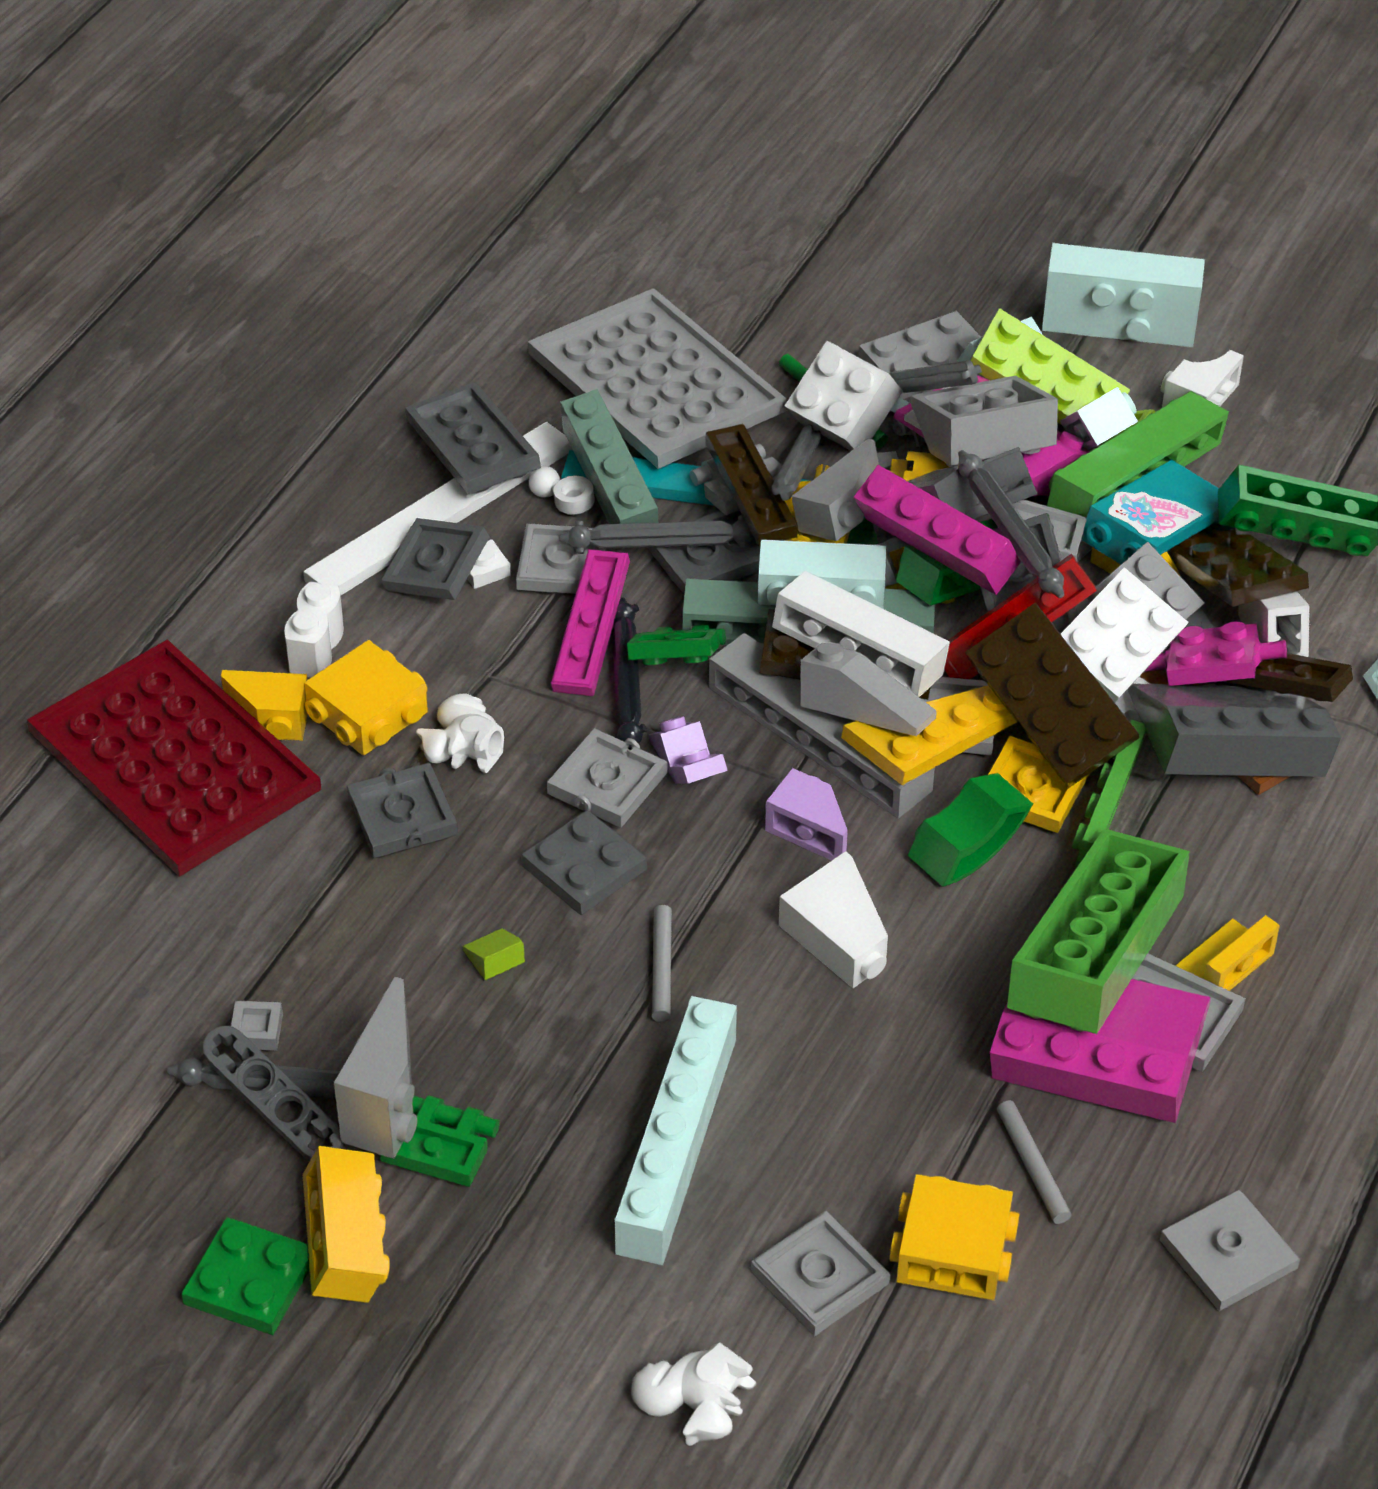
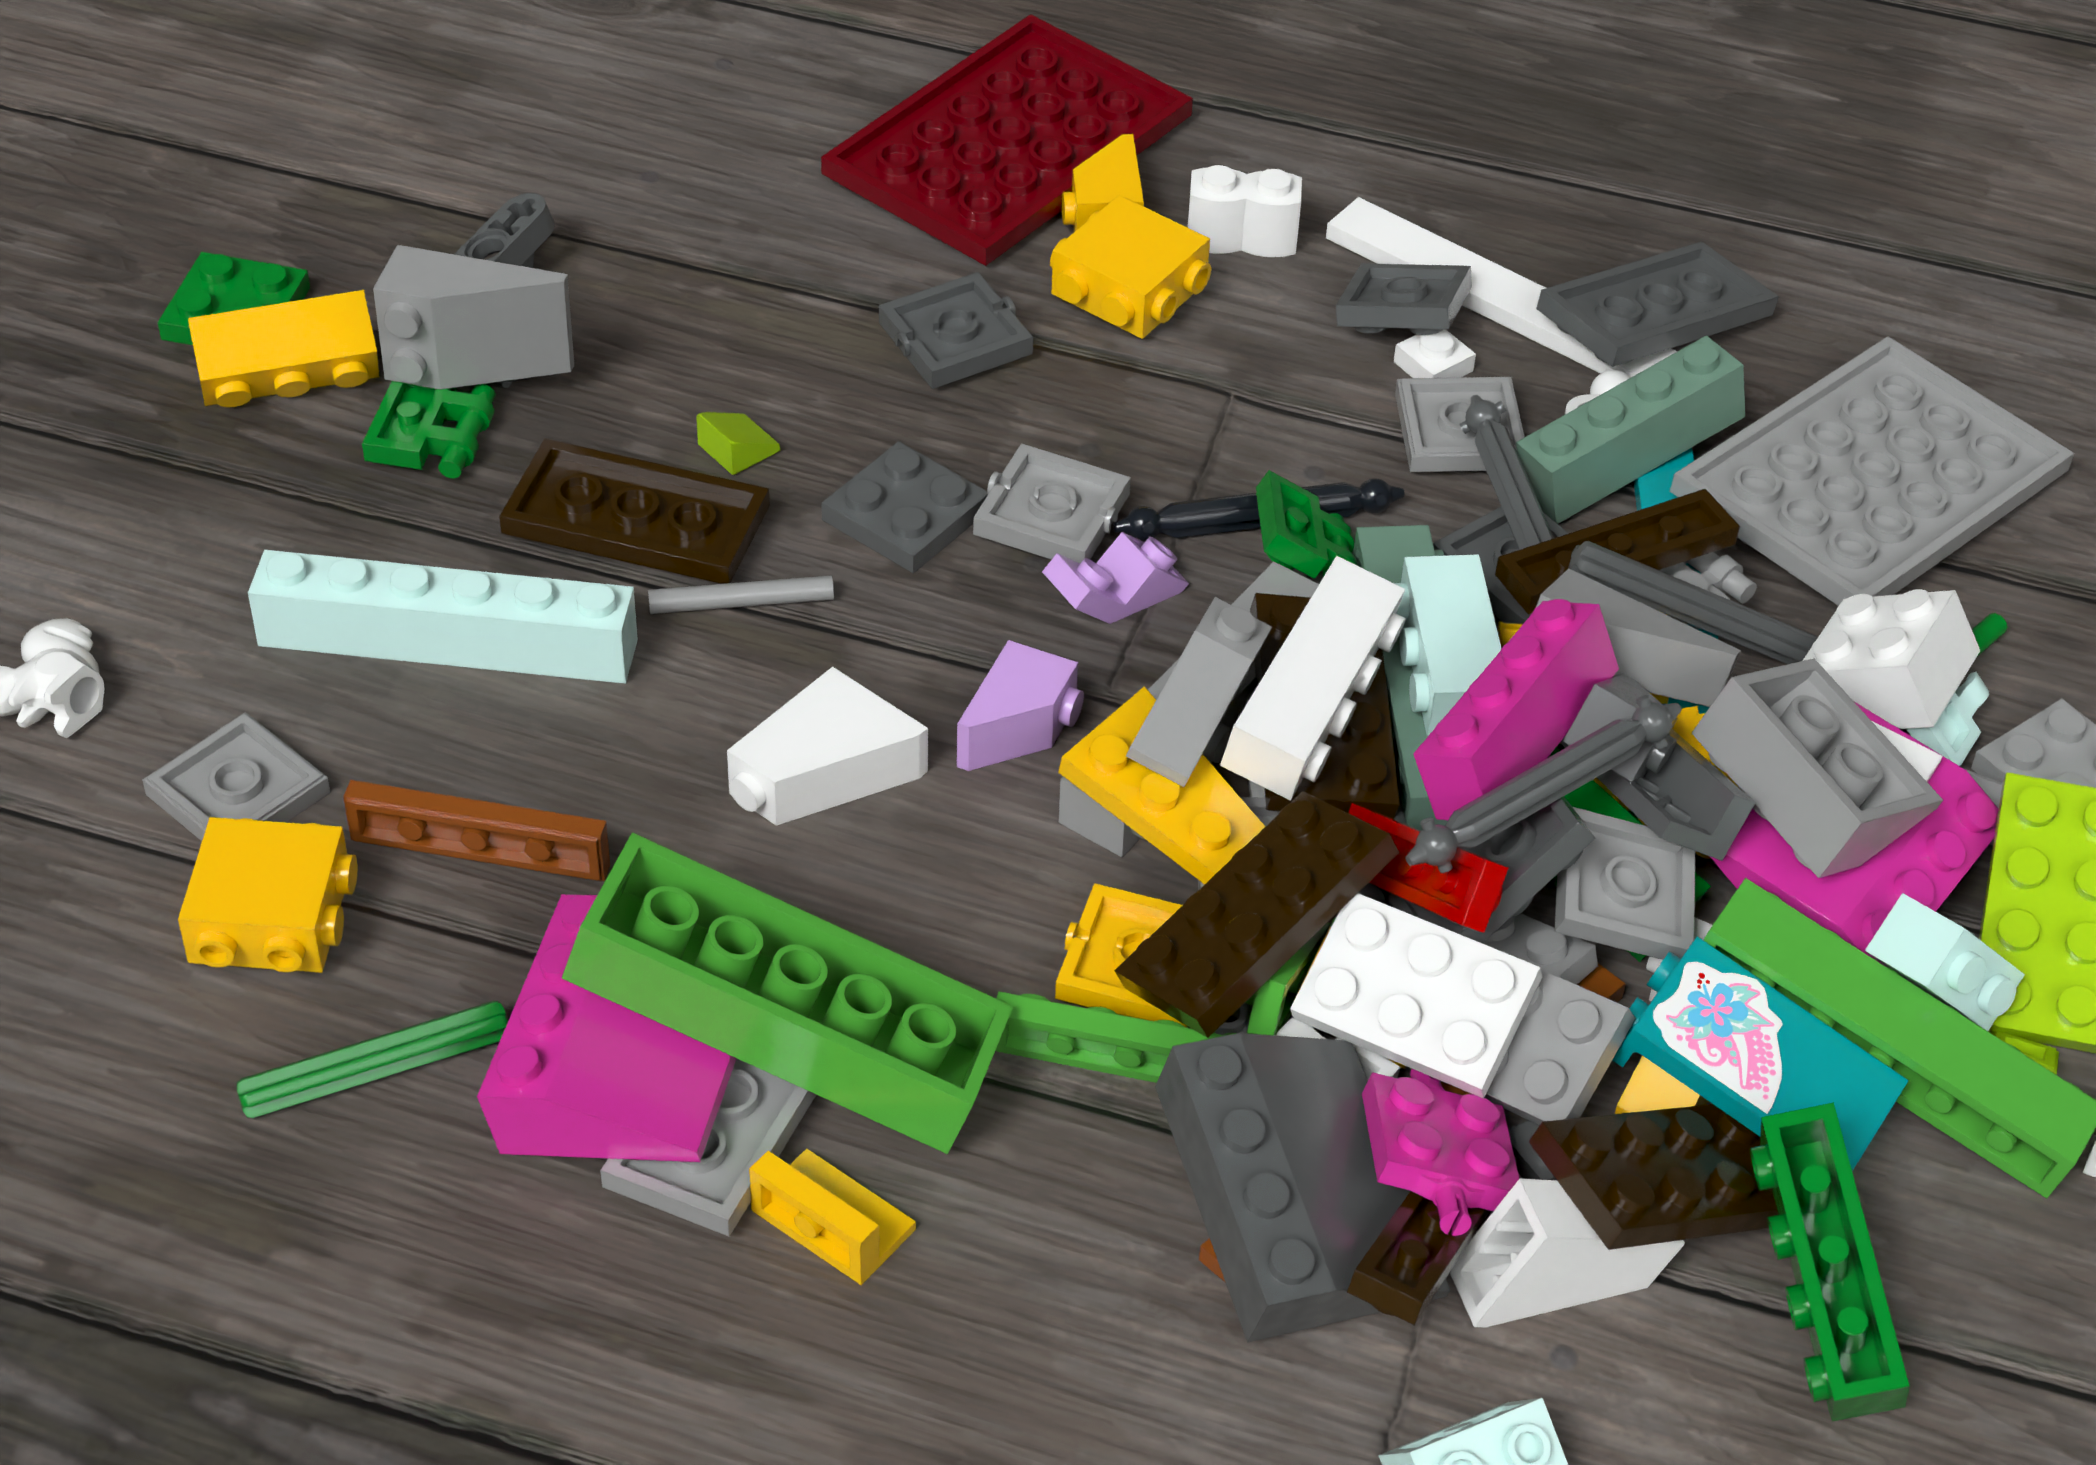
camera: 80 degrees right, 0 degrees up
light grey plate [230,1001,283,1051] -> none
white animal [416,693,504,773] -> none
dark pink tile [551,549,630,696] -> none
dark grey axle [889,360,982,393] -> none
green brick [908,773,1034,887] -> none
light grey bar [997,1100,1072,1224] -> none
light grey plate [1160,1189,1300,1311] -> none
none -> axle [236,1001,509,1119]
none -> dark orange tile [343,780,610,881]
none -> dark brown plate [499,438,770,584]

